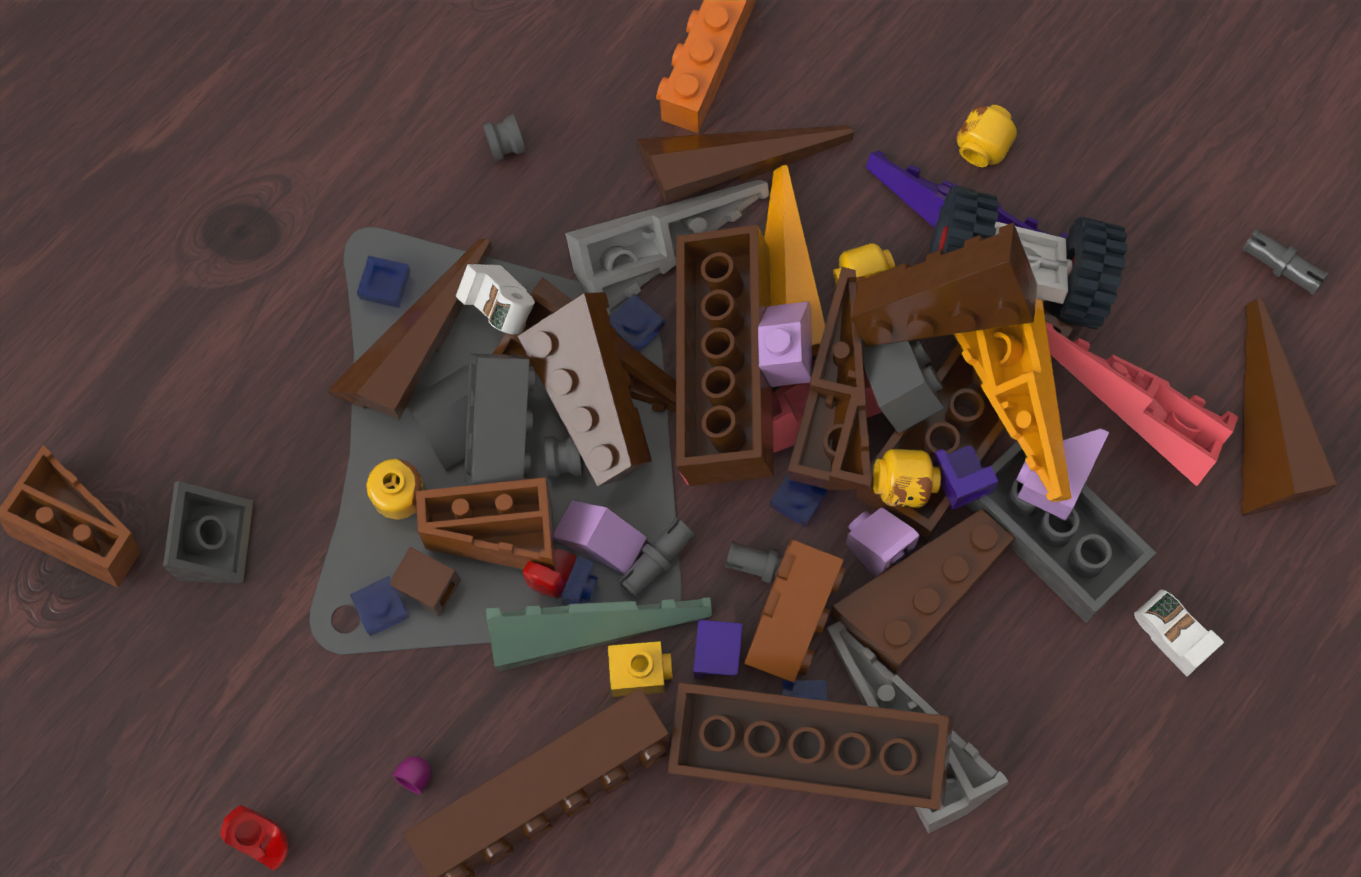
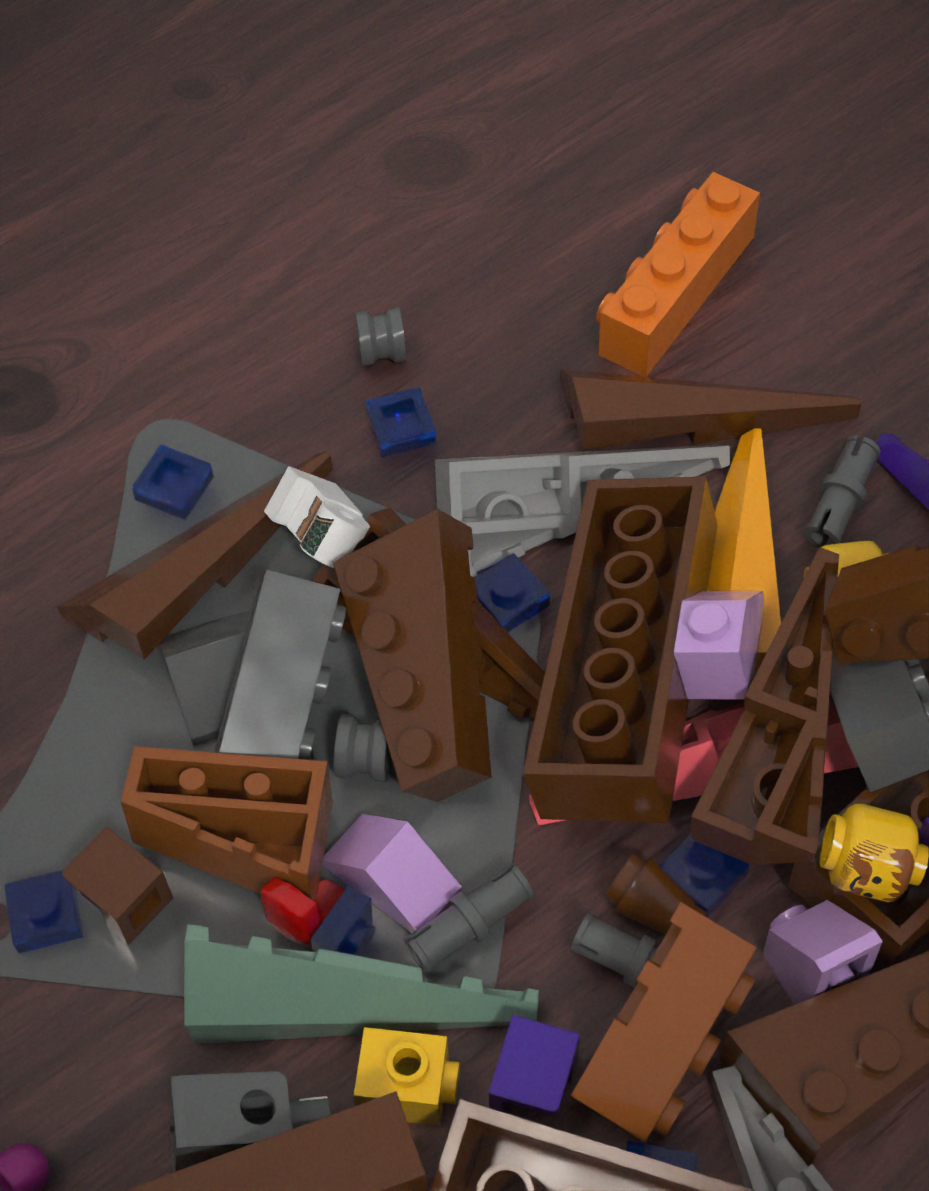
camera: 10 degrees right, 15 degrees down
yellow head [366,458,425,520] -> none
none -> dark grey torso [169,1071,331,1173]
none -> clear blue plate [365,387,437,458]
none -> reddish brown cone [604,853,707,935]
none -> dark grey pin [804,435,881,548]

